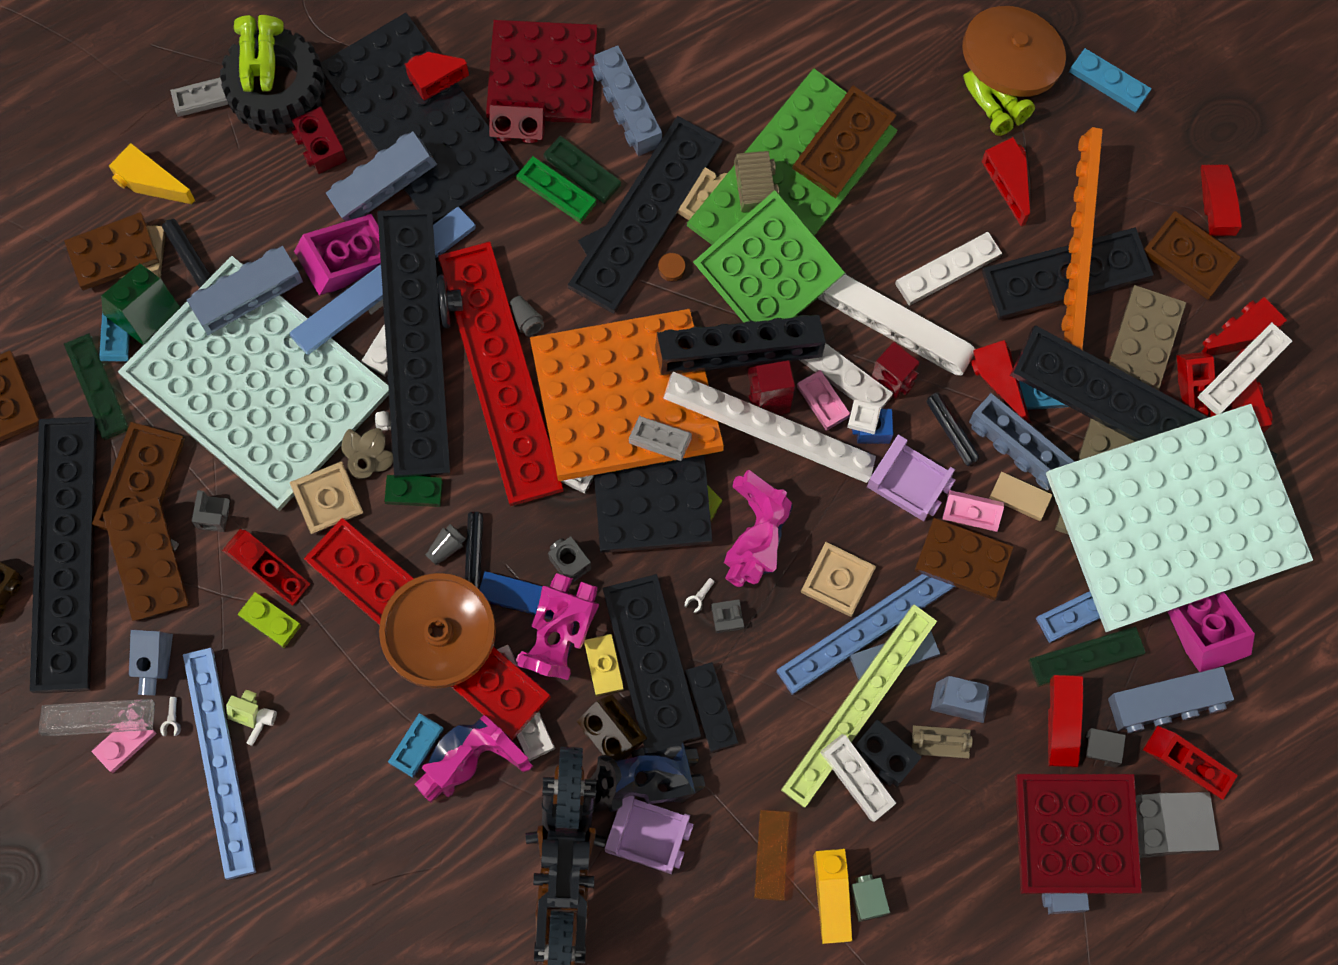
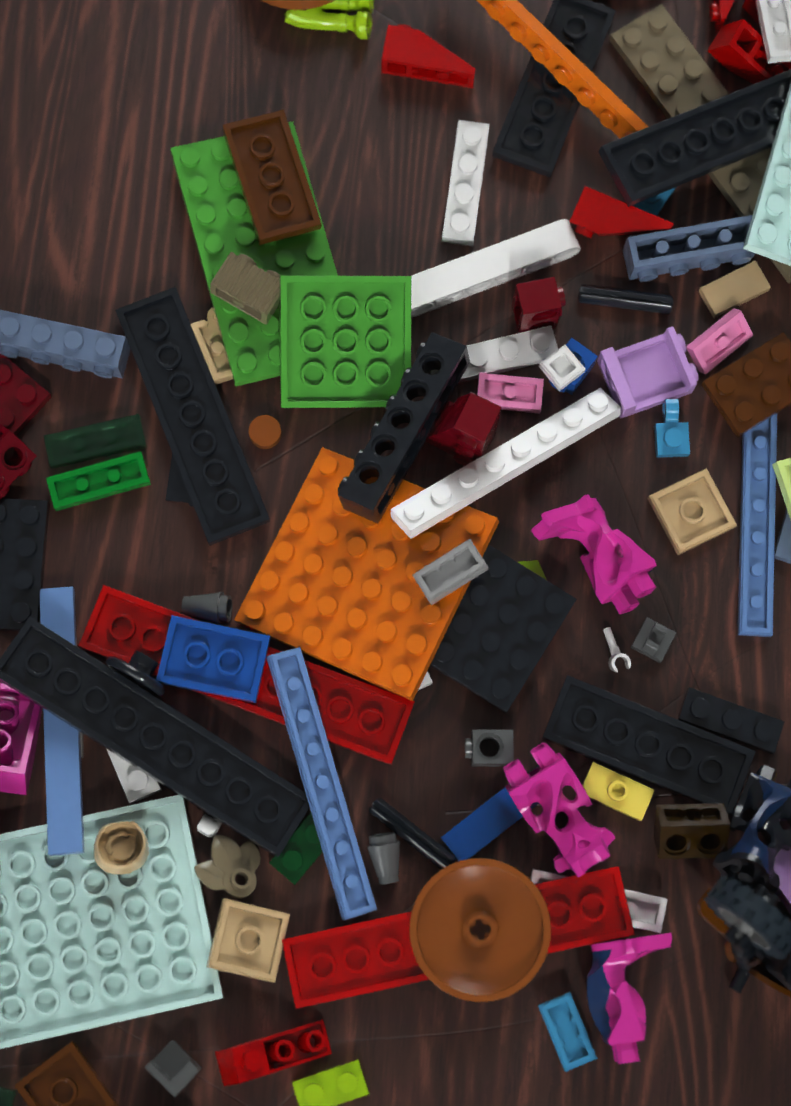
camera: 55 degrees left, 5 degrees up
none -> tan hair [94,821,149,875]
none -> blue plate [156,615,271,703]
none -> medium blue tile [266,647,377,920]
none -> dark azure plate [654,399,690,458]

